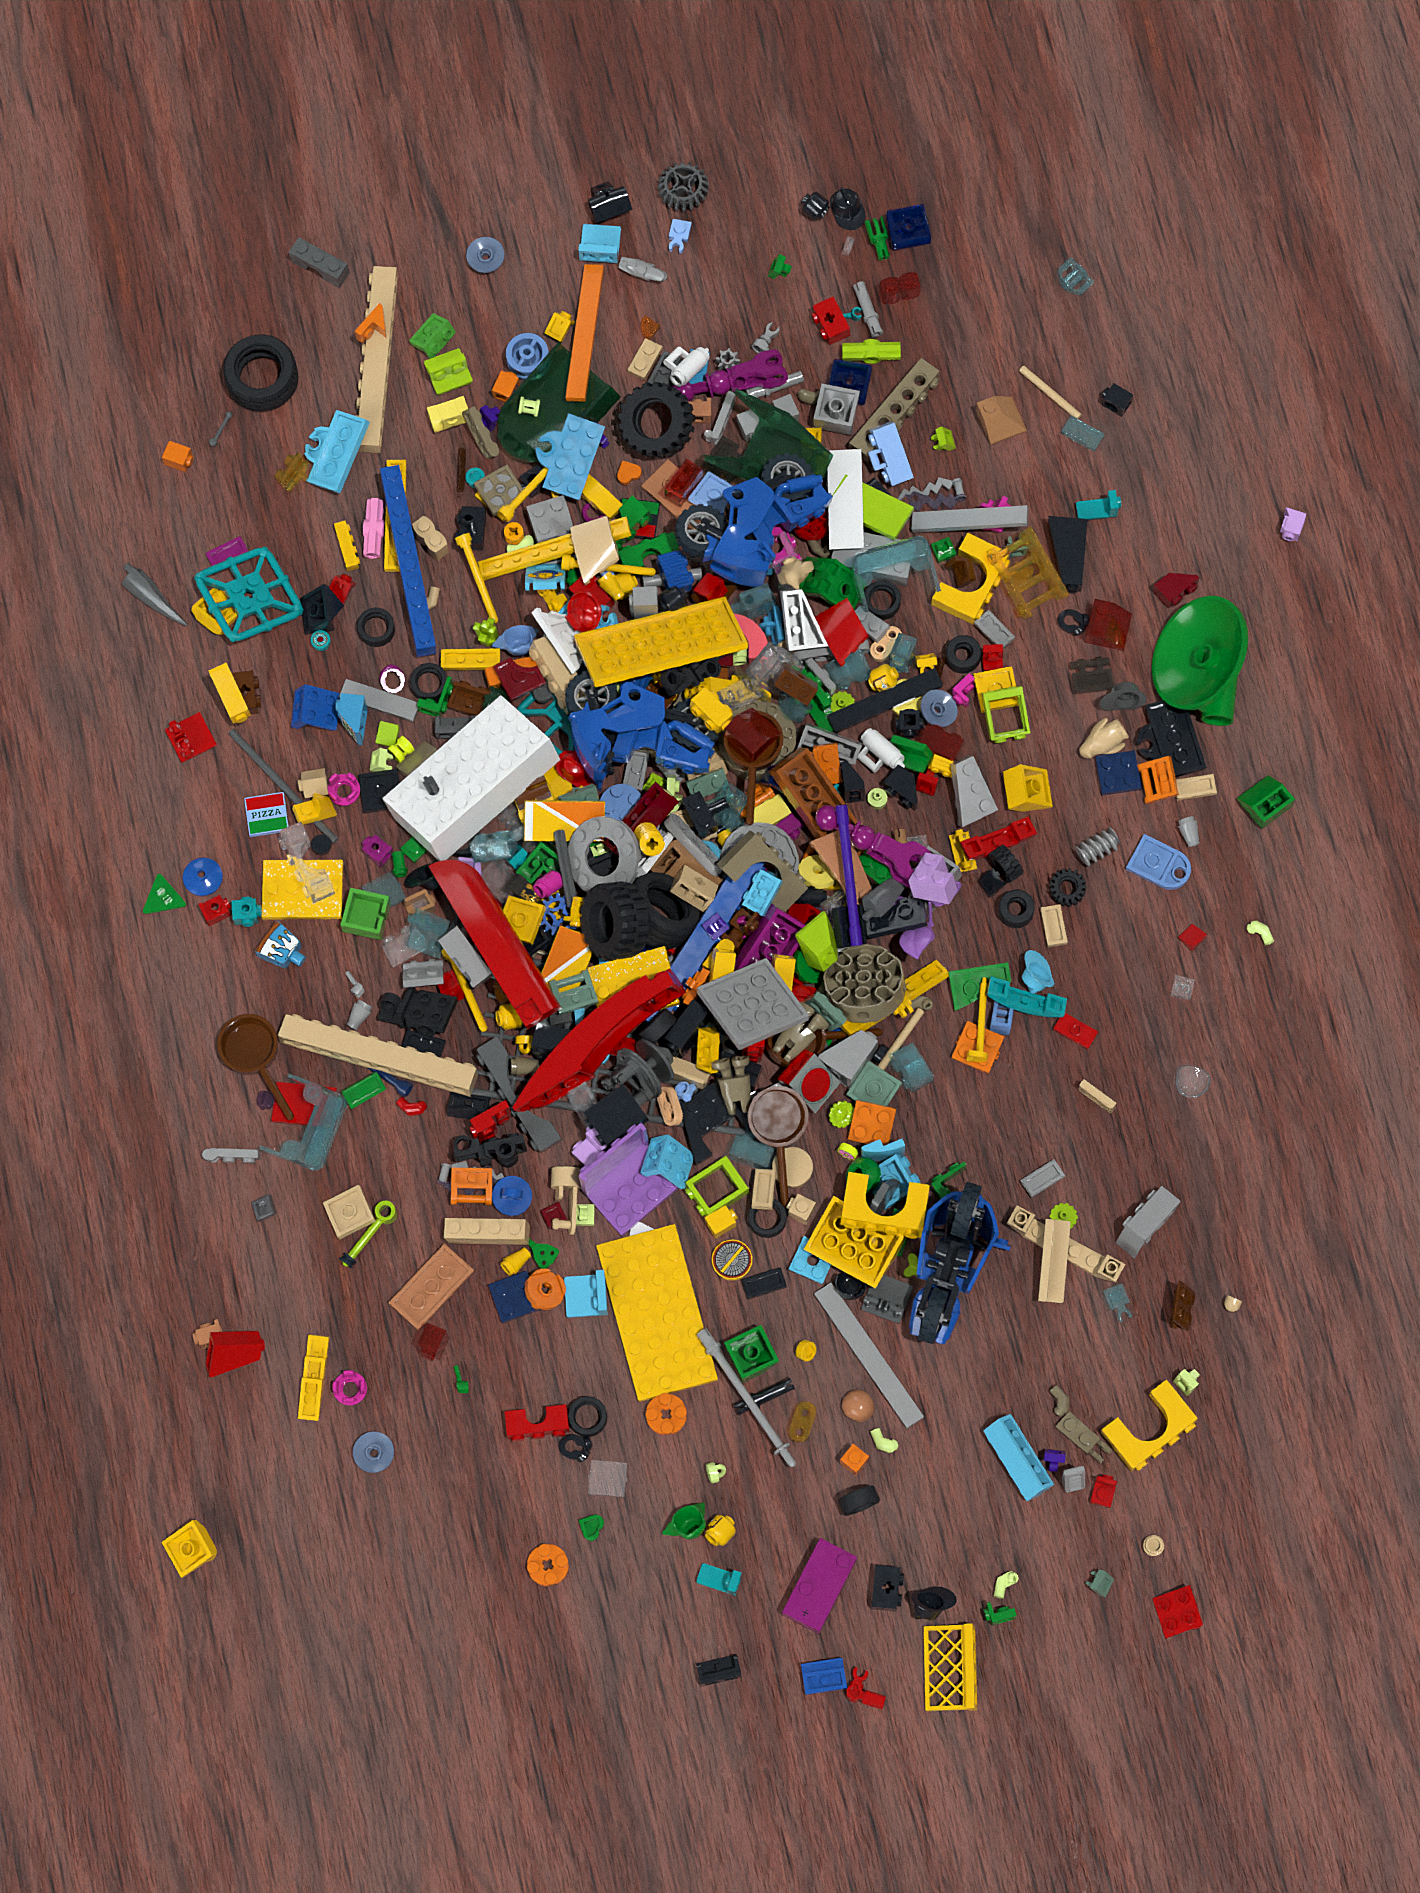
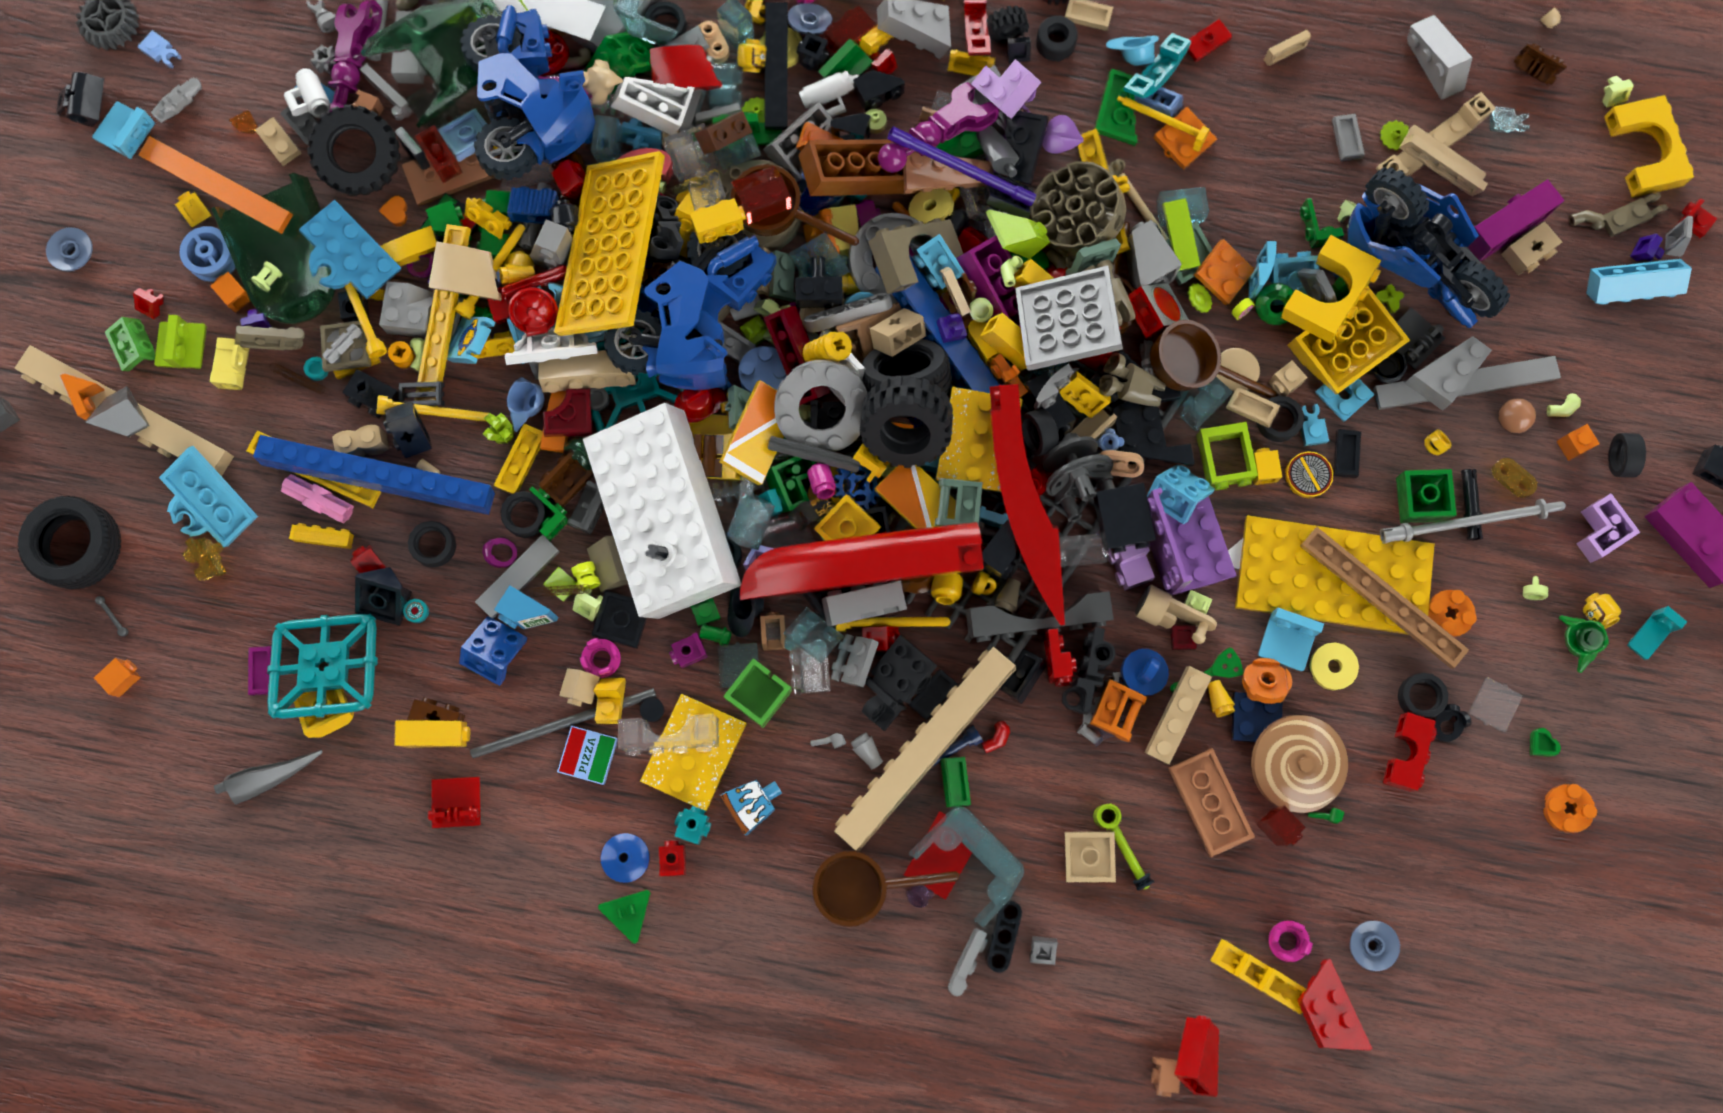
camera: 70 degrees left, 5 degrees up
none -> slope [85,386,149,437]
none -> red tile [133,288,164,319]
none -> light grey axle [322,324,362,364]
none -> black brick [383,400,432,459]
none -> black tile [395,127,431,170]
none -> black tile [398,381,445,406]
none -> yellow hinge [464,198,512,240]
none -> red axle [501,265,567,300]
none -> reddish brown piece [524,584,590,597]
none -> tan tile [939,267,971,316]
none -> yellowish green tile [969,298,993,322]
none -> black beam [986,901,1022,973]
none -> yellowish green arm [1000,256,1023,287]
none -> light grey slope [1033,364,1074,410]
none -> lime tile [1162,198,1201,271]
none -> medium nougat dish [1251,715,1348,813]
none -> wing [1297,958,1372,1051]
none -> medium azure plate [1300,404,1329,446]
none -> medium nougat plate [1300,527,1469,669]
none -> light yellow tile [1309,642,1359,691]
none -> light grey wedge [1405,336,1492,411]
none -> magenta brick [1467,179,1565,262]
none -> tan brick [1501,221,1562,275]
none -> lavender brick [1576,494,1640,563]

